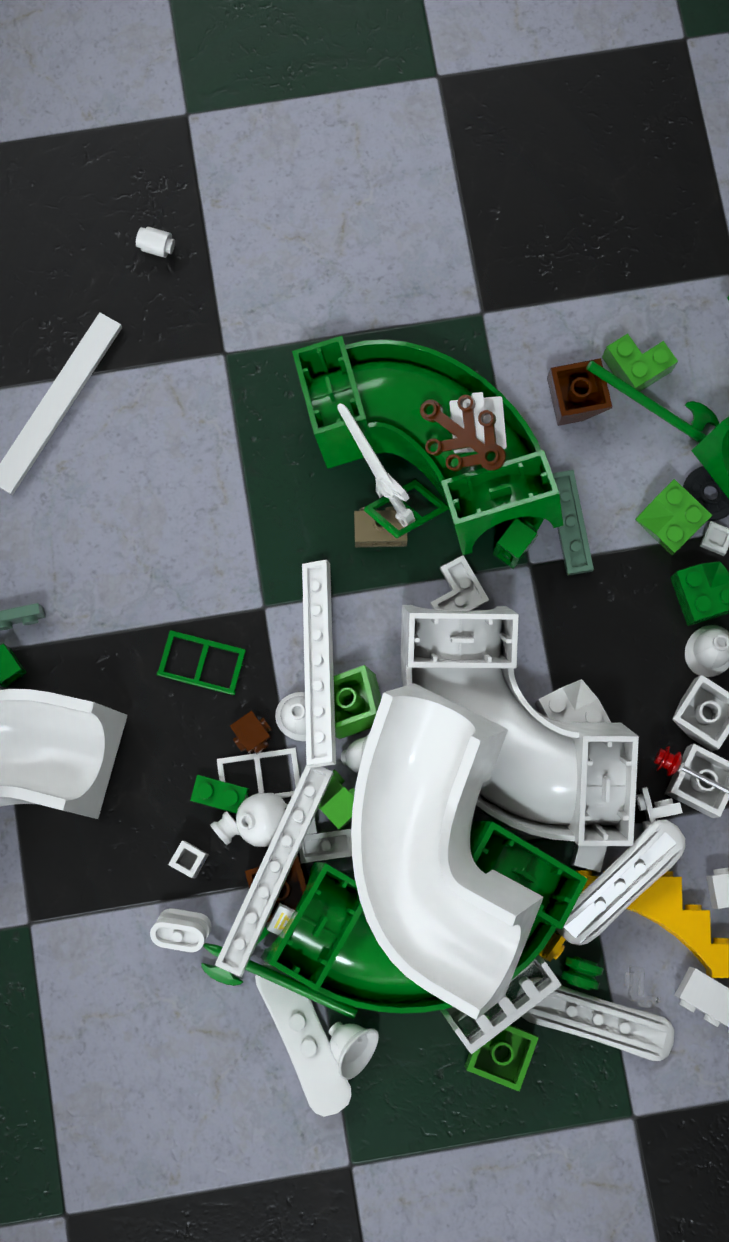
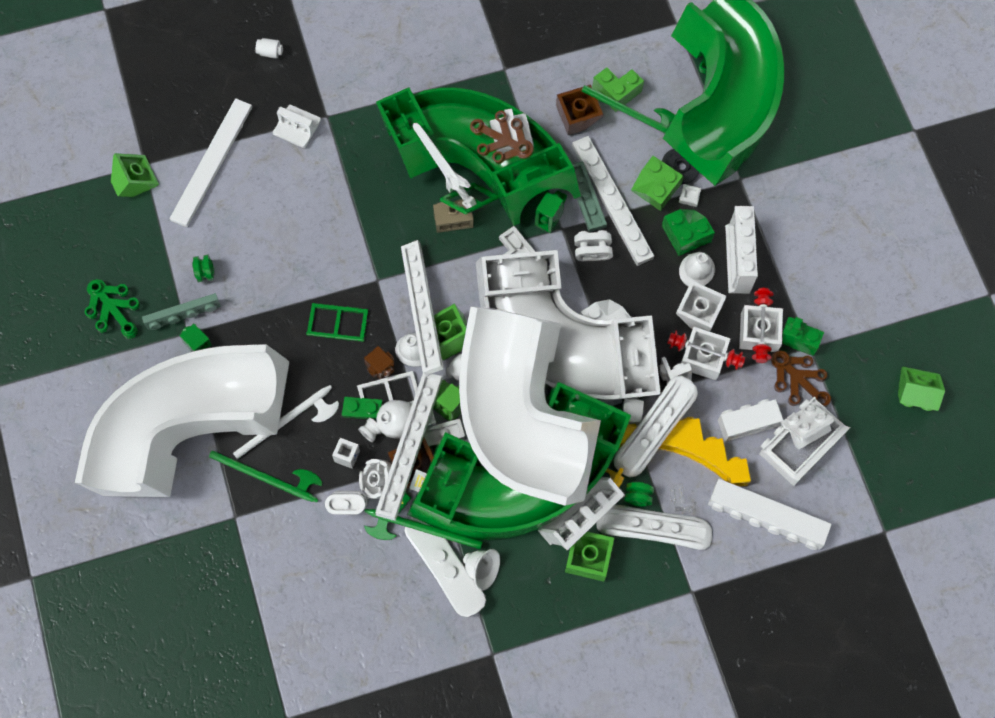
camera: 10 degrees left, 10 degrees down
none -> green wheel [192,254,215,283]
none -> green piece [209,450,322,502]
none -> white piece [233,385,339,459]
none -> white bracket [273,105,321,148]
none -> white cylinder [359,459,392,499]
none -> white plate [572,136,654,266]
none -> white brick [574,230,613,261]

